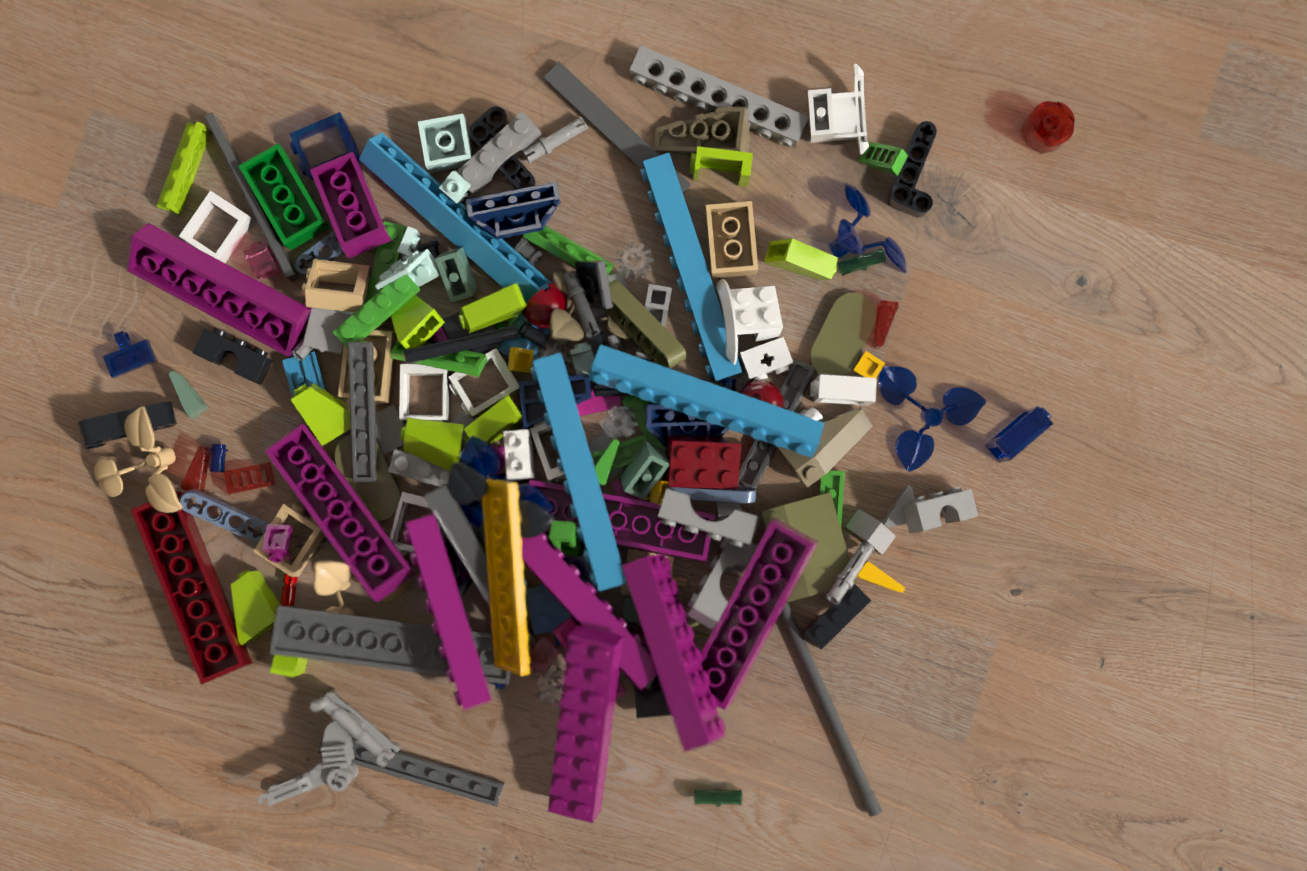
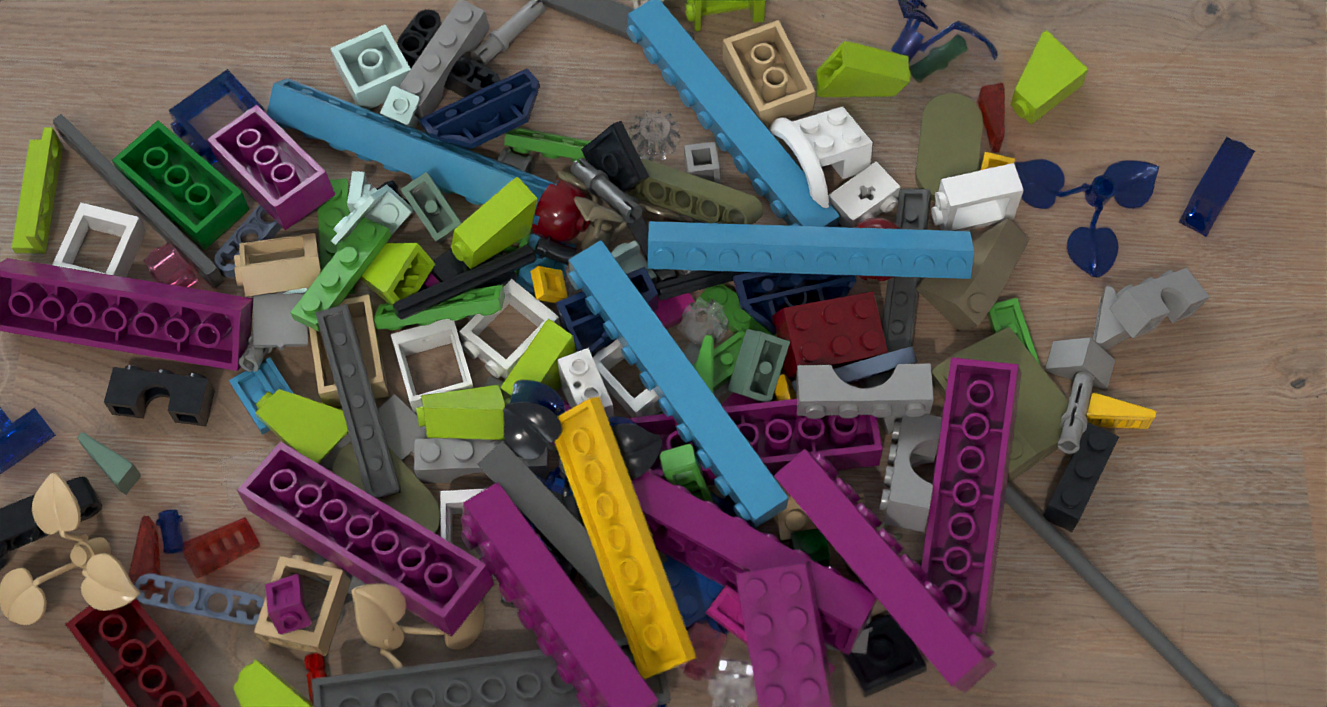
camera: 15 degrees left, 20 degrees down
none -> lime slope [1010,30,1089,125]

